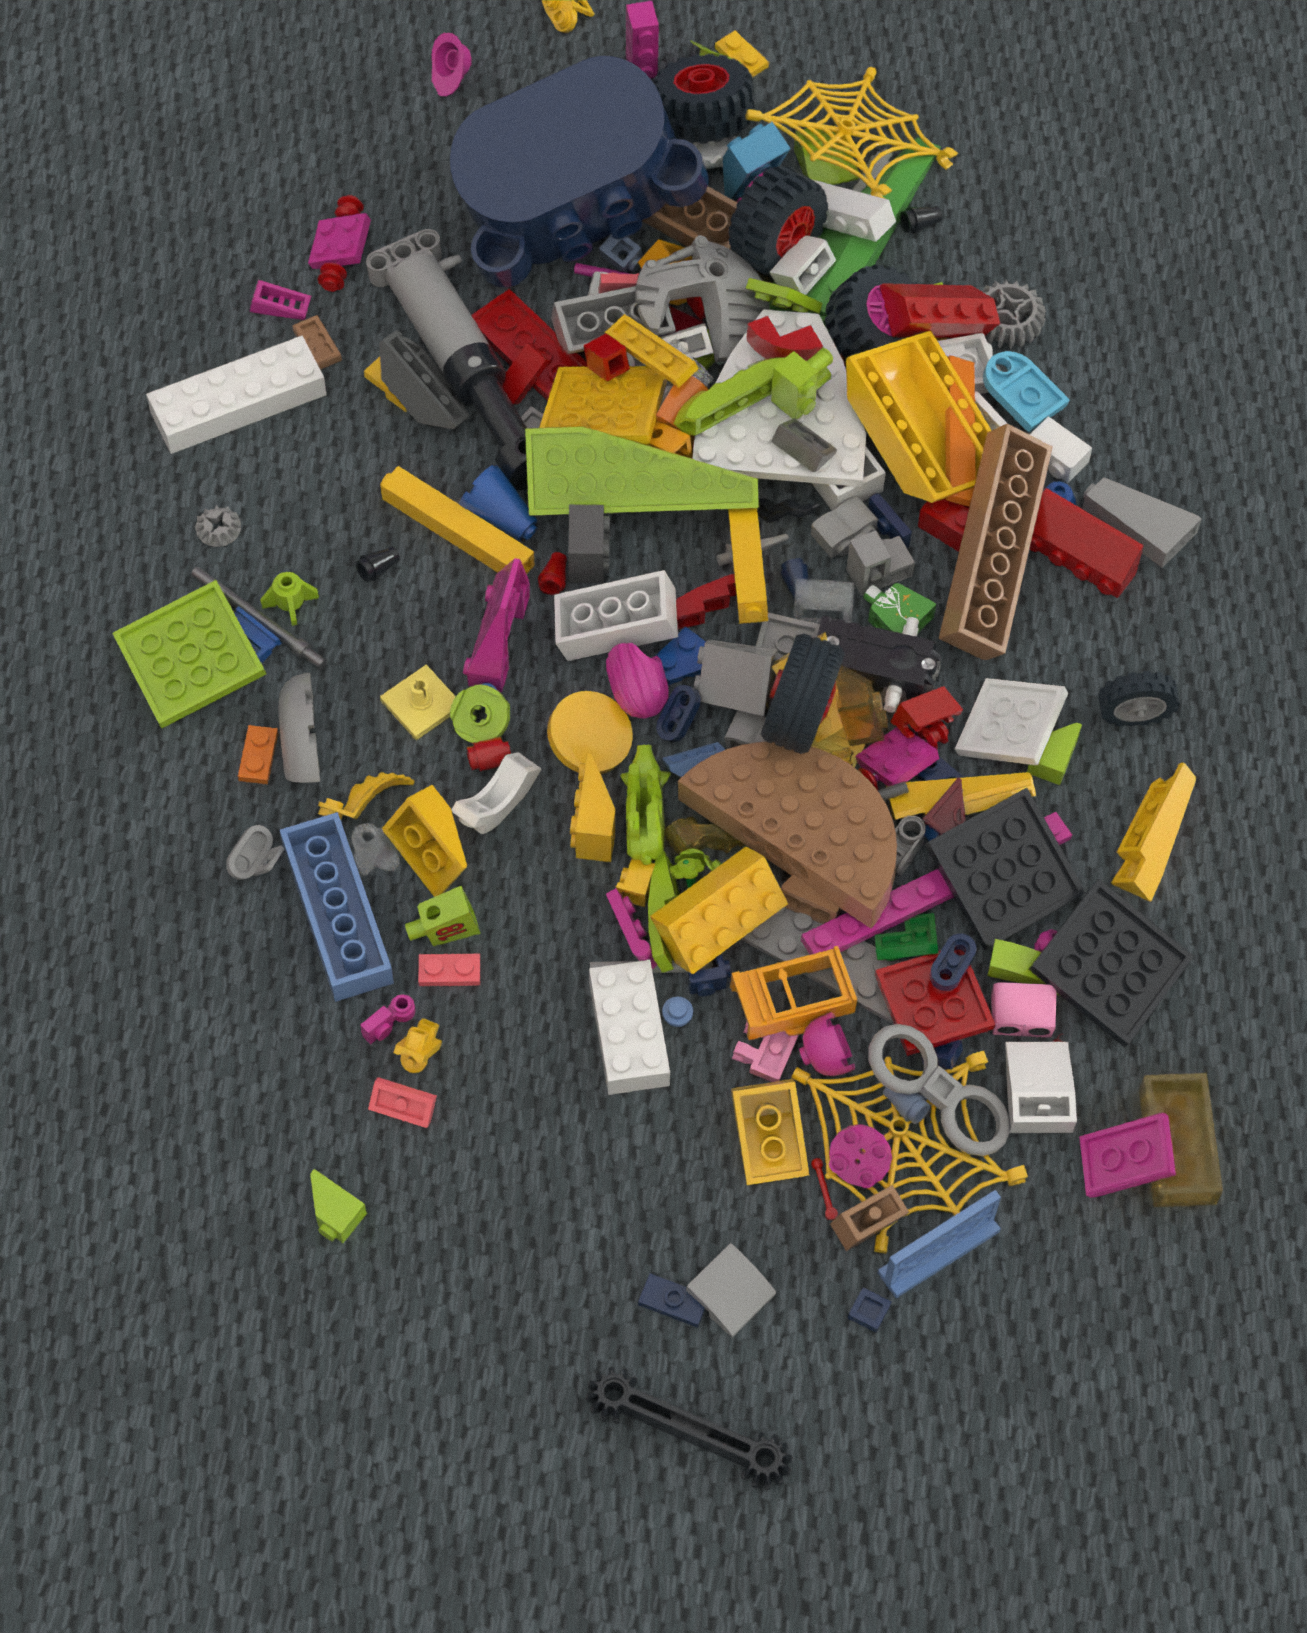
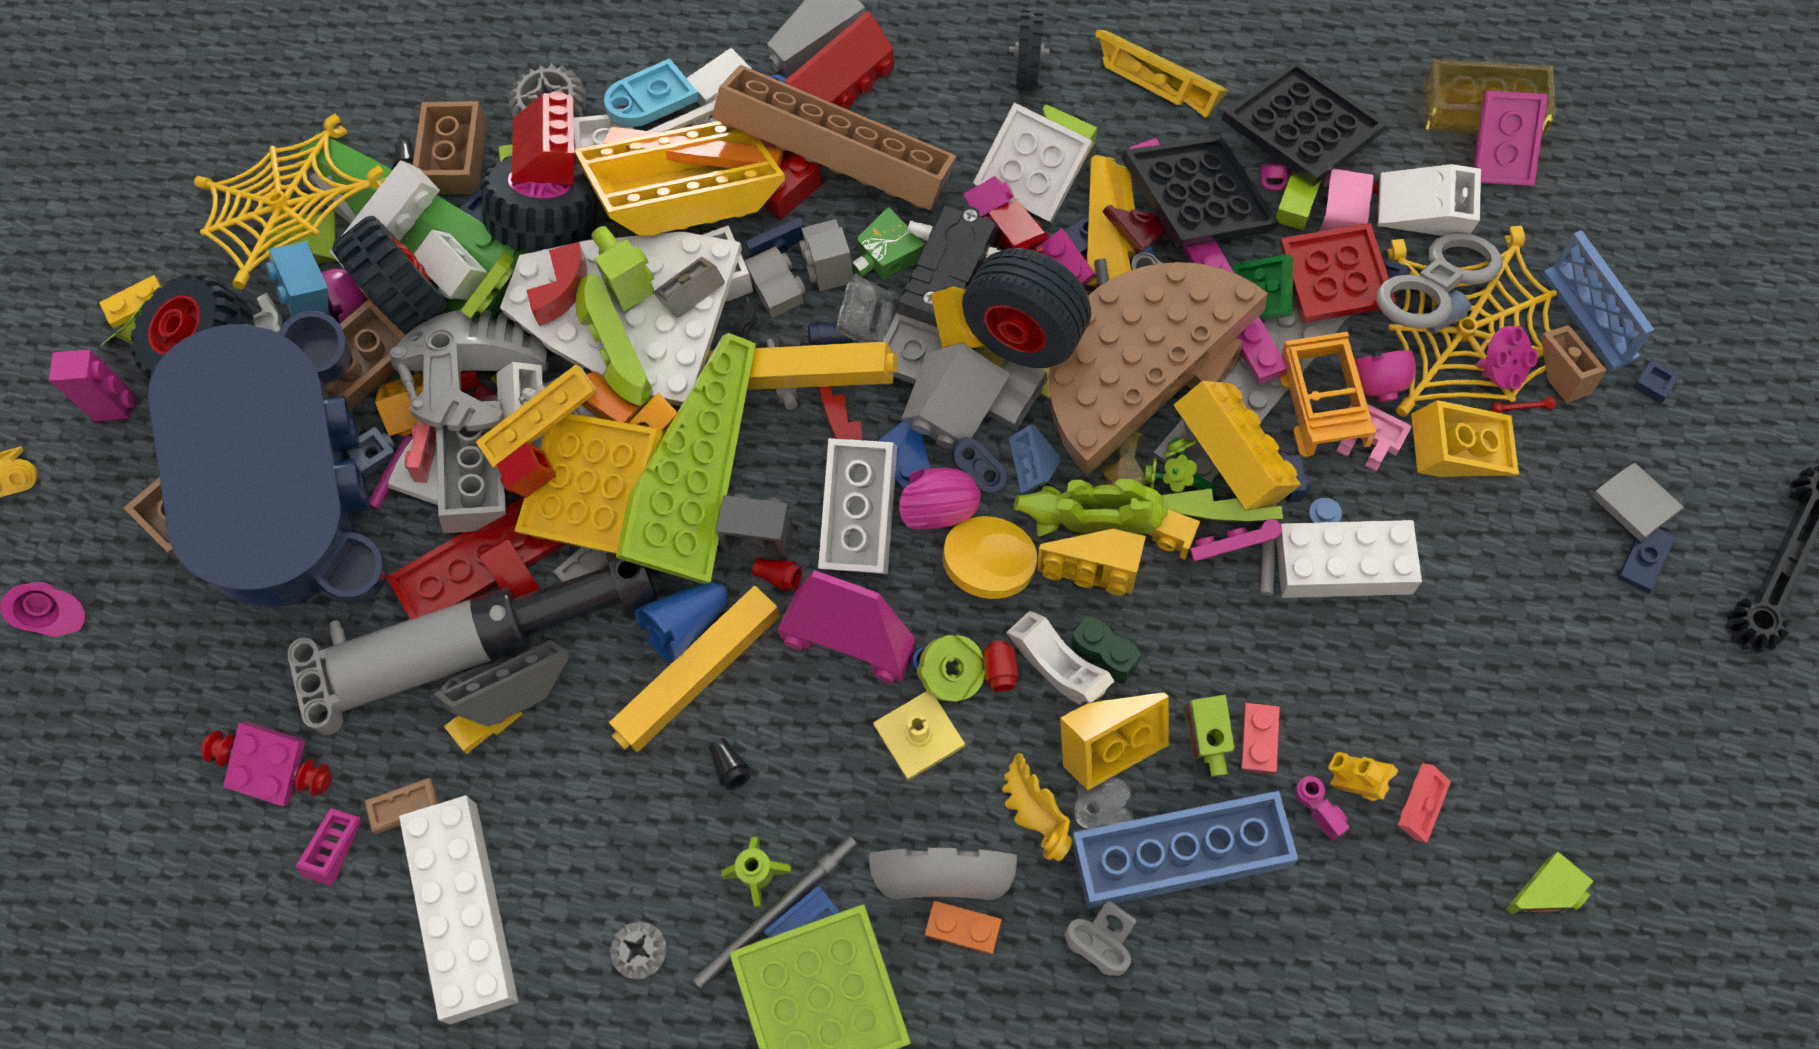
camera: 75 degrees left, 5 degrees up
dark blue plate [930,933,976,991] -> none
none -> medium nougat brick [413,101,488,195]
none -> dark pink brick [964,176,1014,218]
none -> dark green brick [1071,616,1141,683]

